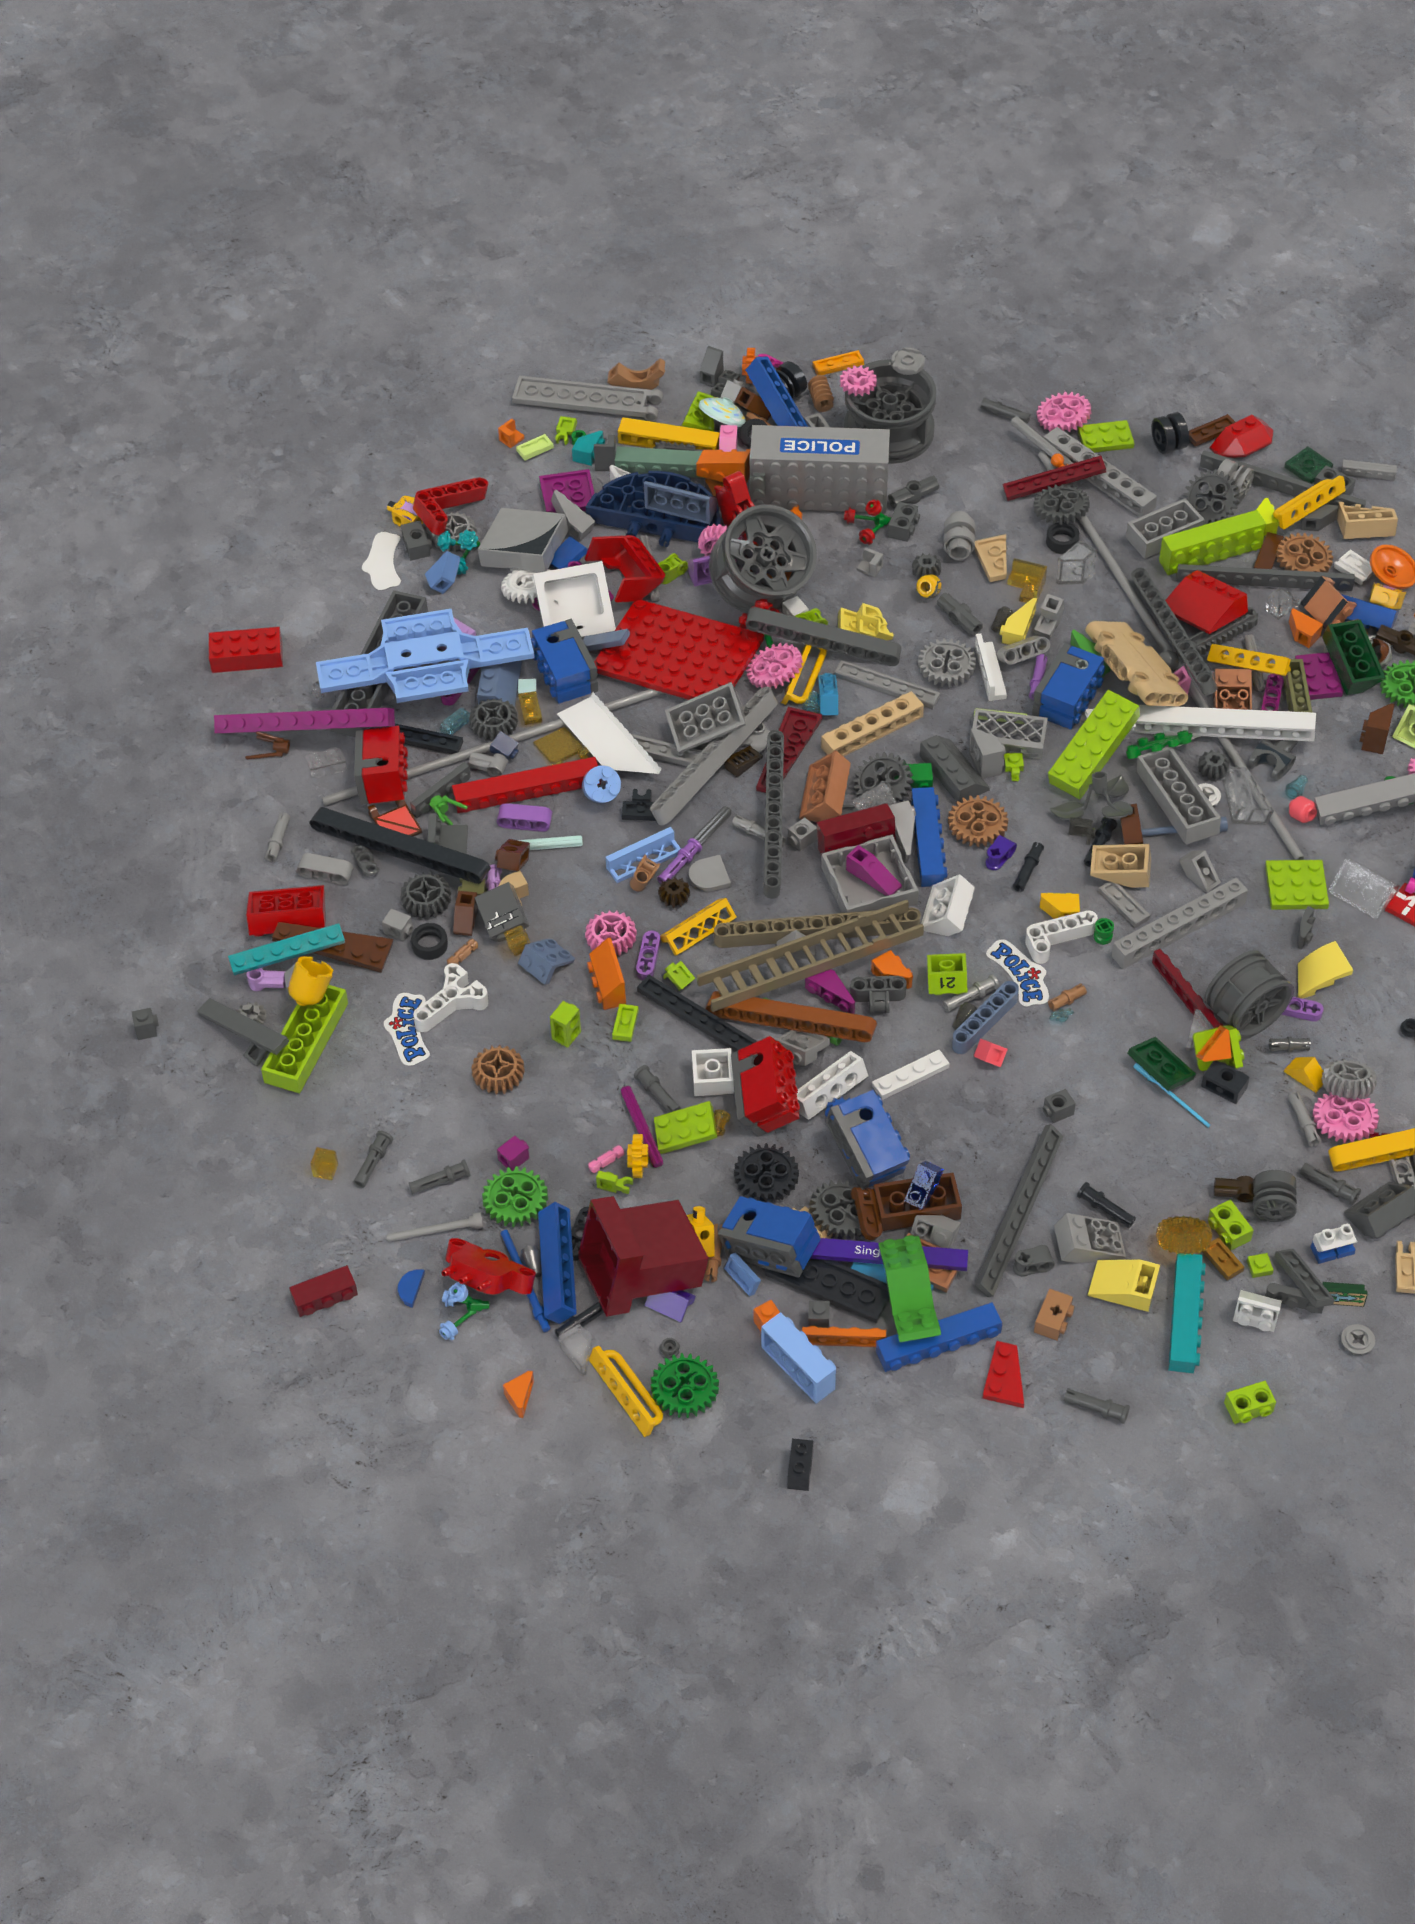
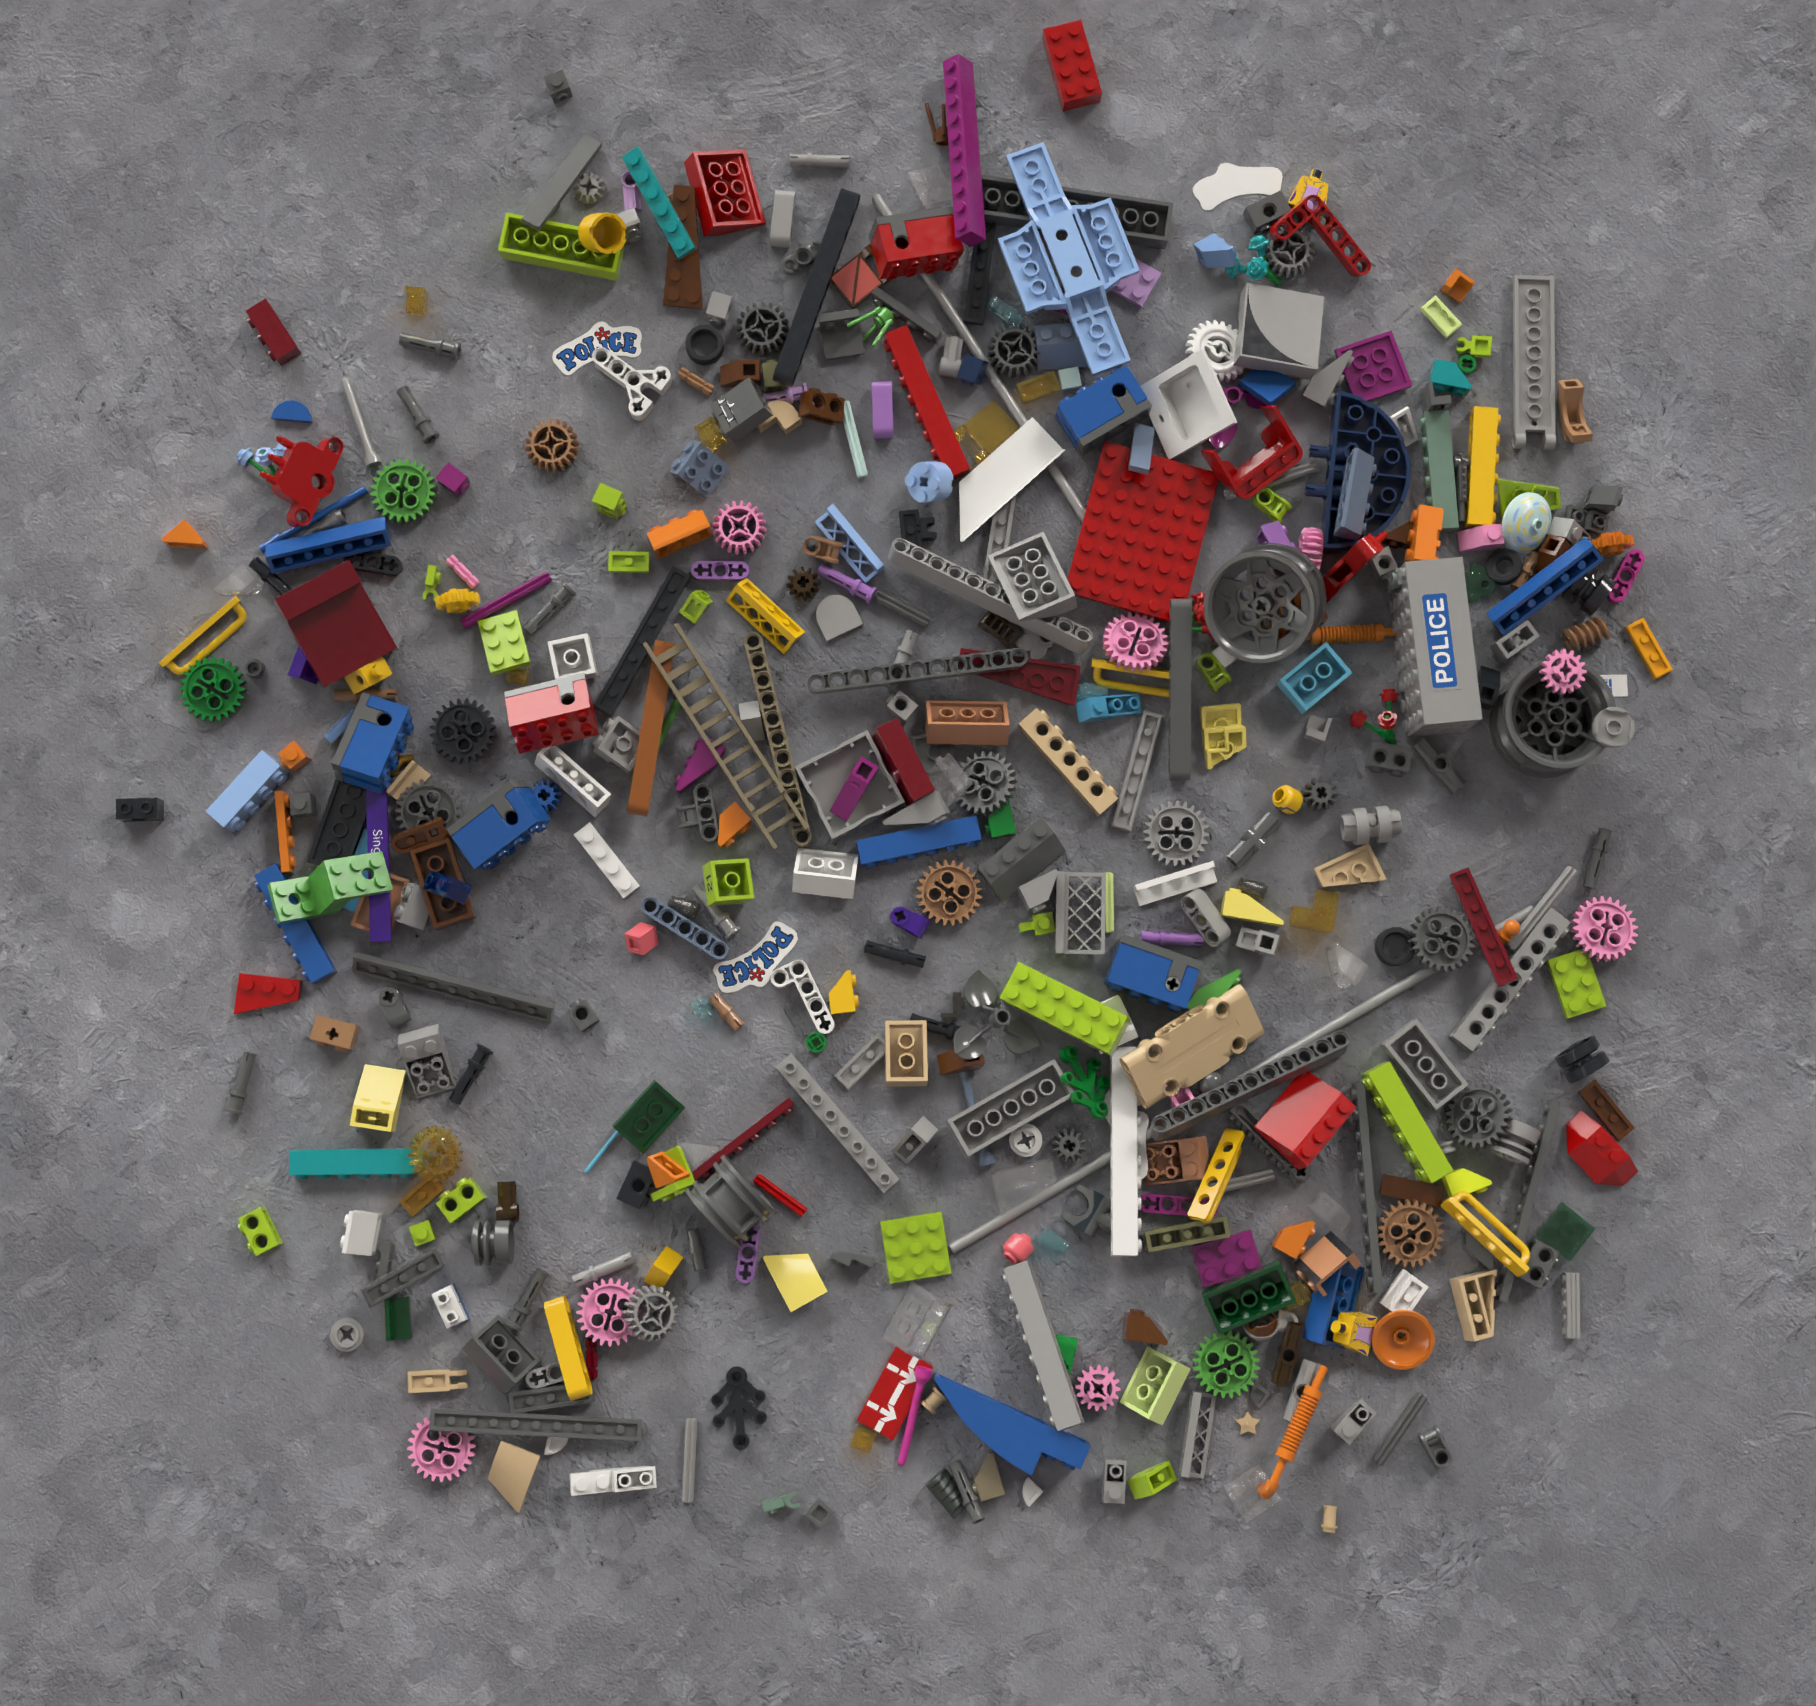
camera: 75 degrees right, 30 degrees up
none -> medium azure brick [1276,642,1352,715]

